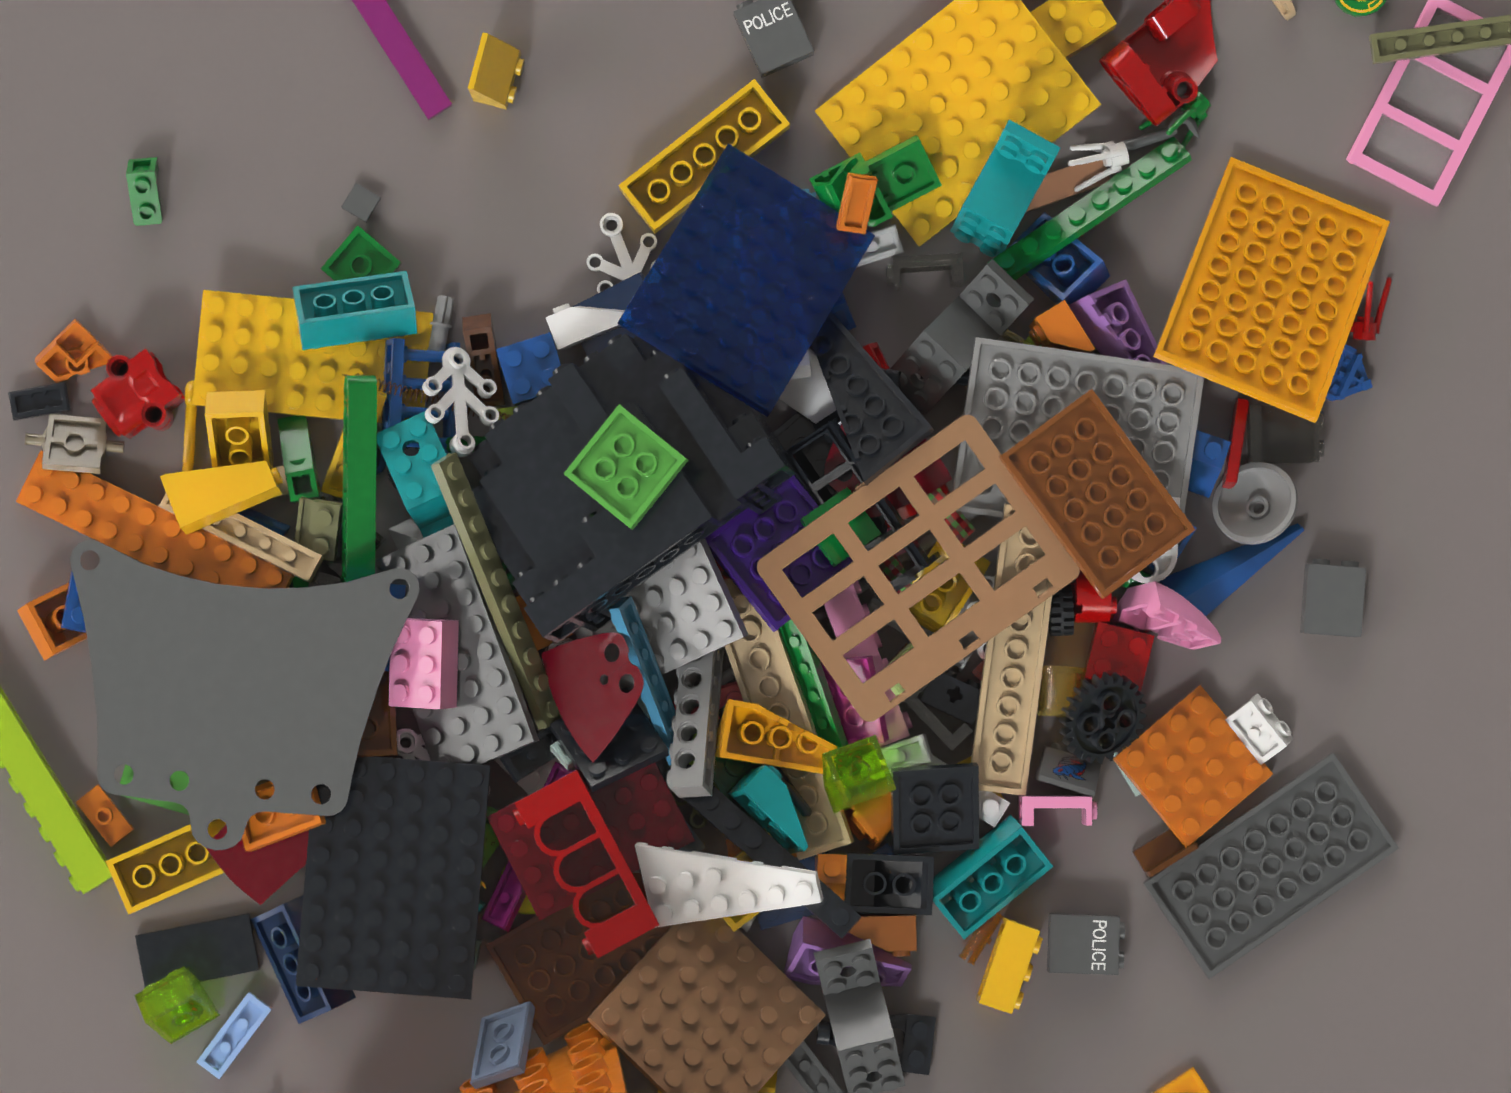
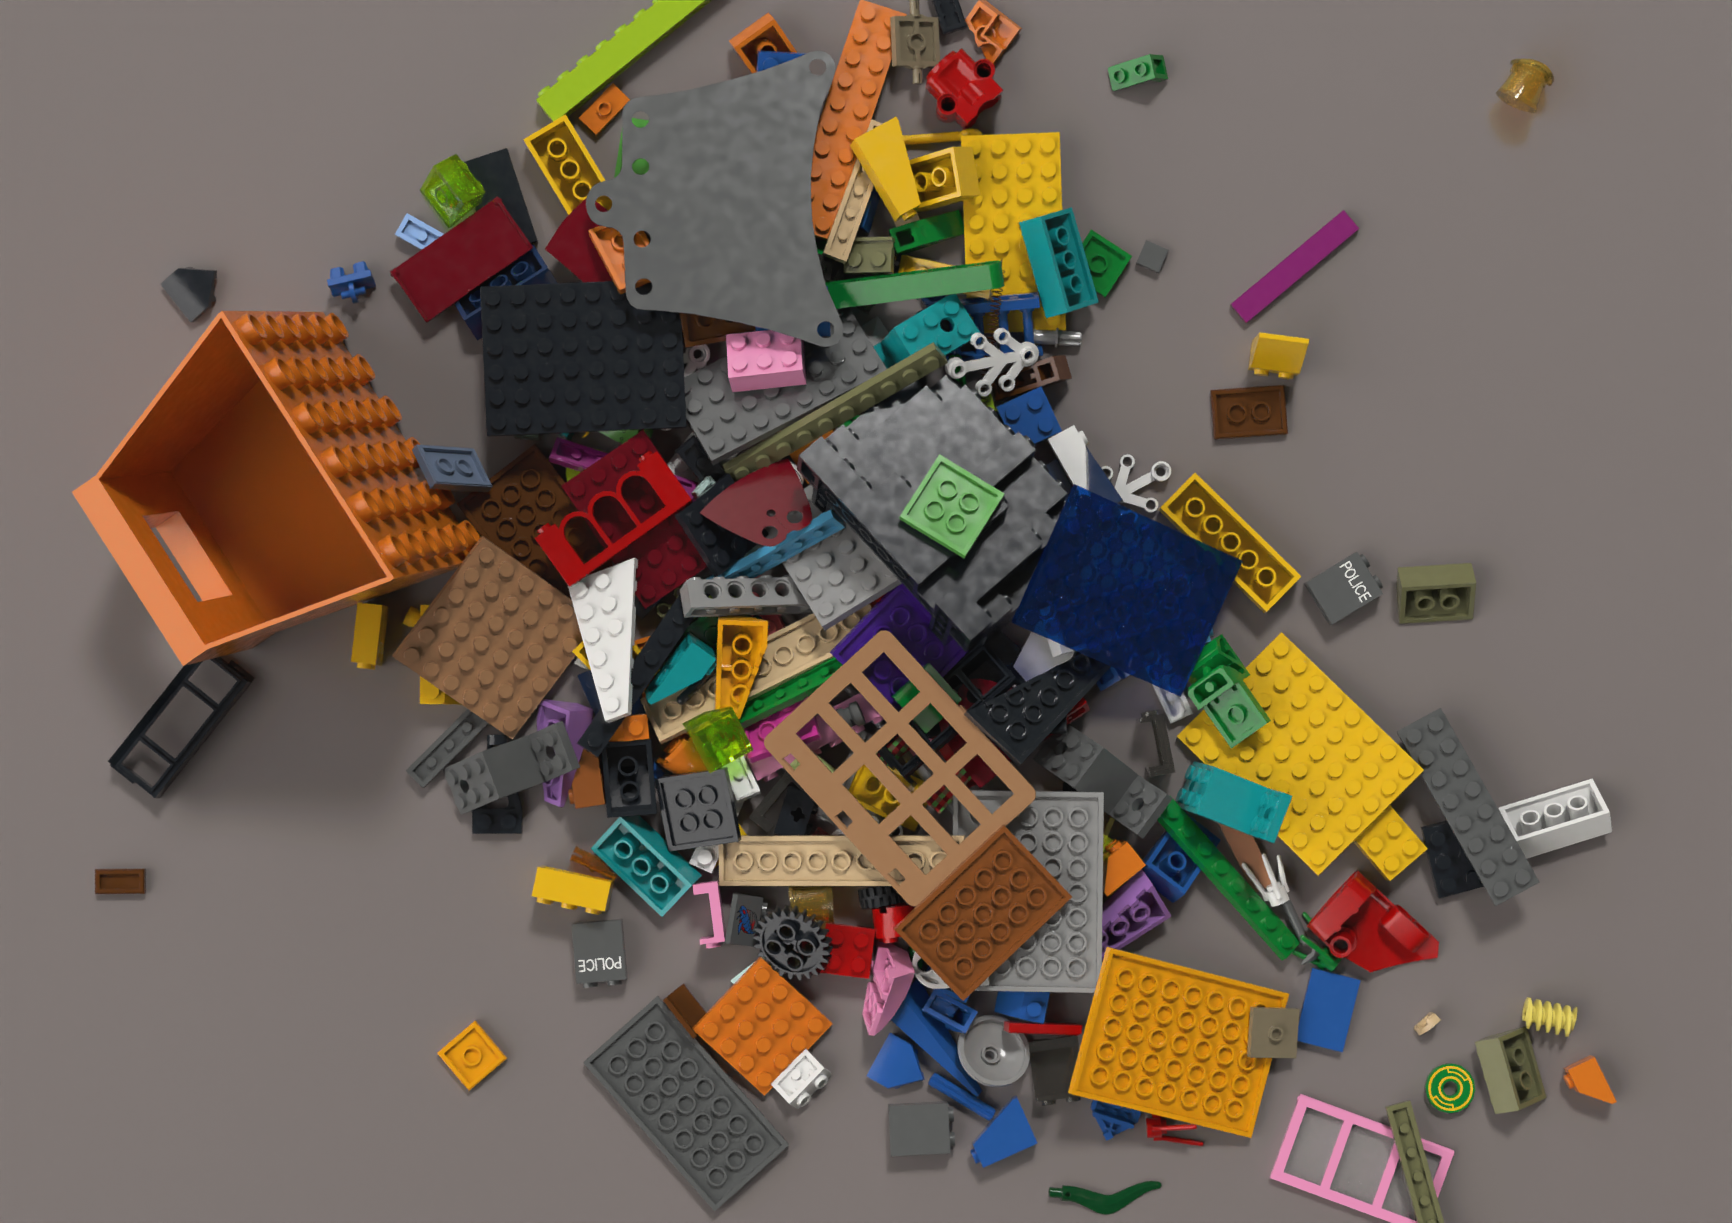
camera: 85 degrees right, 0 degrees up
orange tile [836,172,878,234] -> none
none -> dark red door [390,196,534,323]
none -> dark grey wheel [836,701,866,727]
none -> blue slope [867,1033,925,1089]
none -> blue slope [922,989,978,1034]
none -> blue axle [928,1073,996,1121]
none -> blue slope [970,1096,1038,1168]
none -> dark green piece [1048,1181,1162,1215]
none -> reddish brown tile [1210,385,1288,440]
none -> dark tan plate [1247,1007,1300,1059]
none -> blue tile [1298,968,1361,1052]

